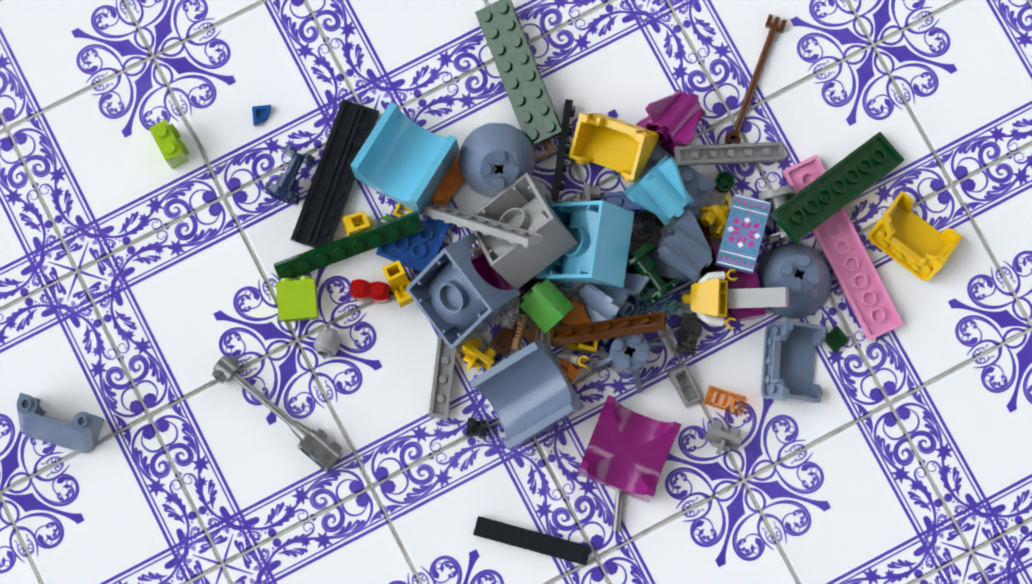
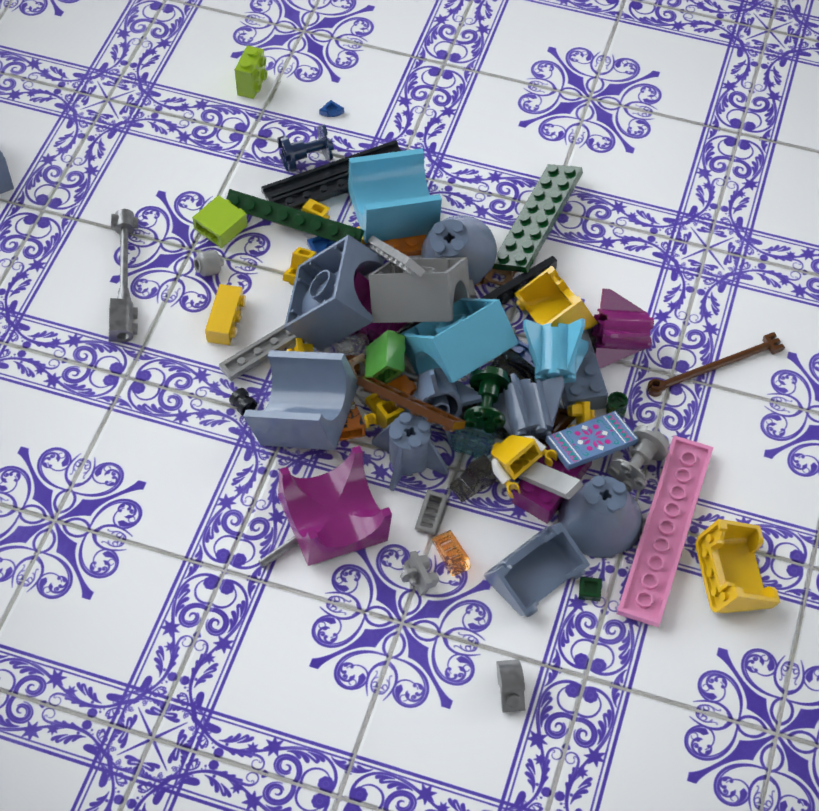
camera: 45 degrees right, 25 degrees down
red brick [350,279,391,304] -> none
black tile [473,516,591,566] -> none
light grey tile [674,142,785,166] -> none
dark green plate [770,132,904,244] -> none
none -> yellow brick [205,284,246,346]
none -> flat silver brick [496,659,526,713]

